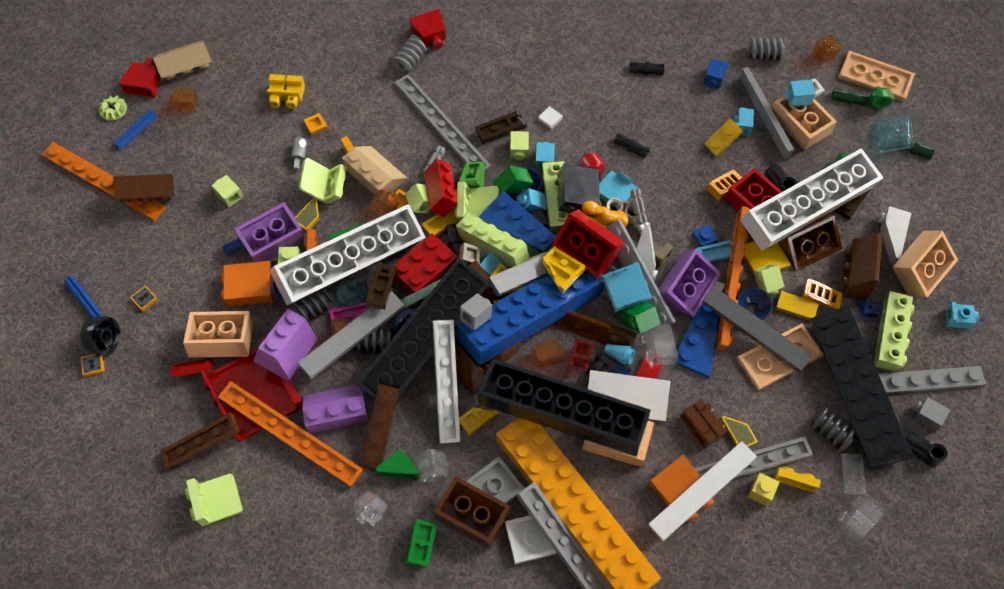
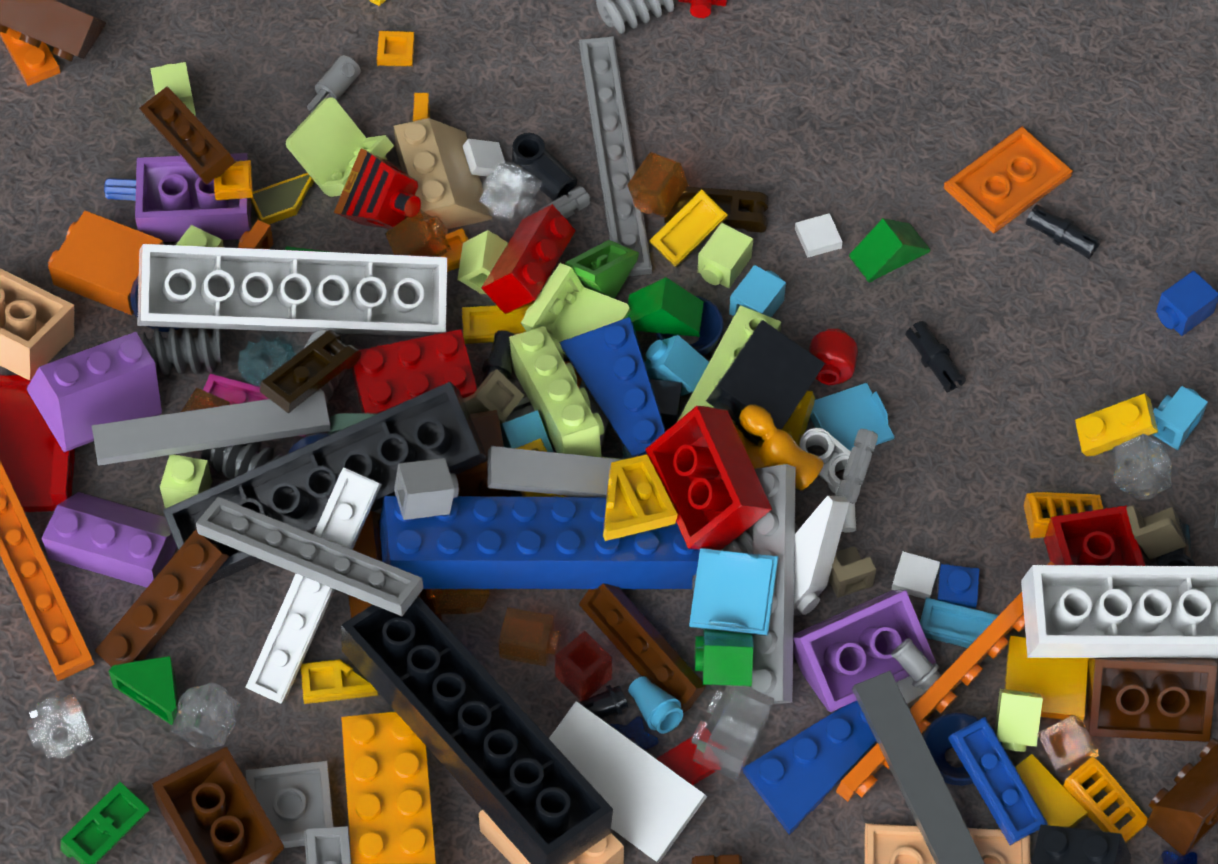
camera: 30 degrees right, 5 degrees down
none -> reddish brown plate [139,86,236,185]
none -> yellowish green brick [160,454,212,508]
none -> light grey plate [196,497,423,616]
none -> light orange tile [214,160,253,200]
none -> torso [334,148,421,230]
none -> white tile [462,139,508,178]
none -> clear brick [479,163,543,222]
none -> black piece [512,132,577,201]
none -> clear orange brick [627,152,688,218]
none -> yellow tile [649,190,728,268]
none -> green slope [849,218,930,283]
none -> white tile [891,551,940,599]
none -> light grey pin [891,638,941,691]
none -> orange tile [944,126,1073,233]
none -> blue tile [948,717,1048,846]
none -> clear orange brick [1037,715,1100,773]
none -> clear brick [1113,434,1172,500]
none -> dark tan panel [1126,504,1186,560]

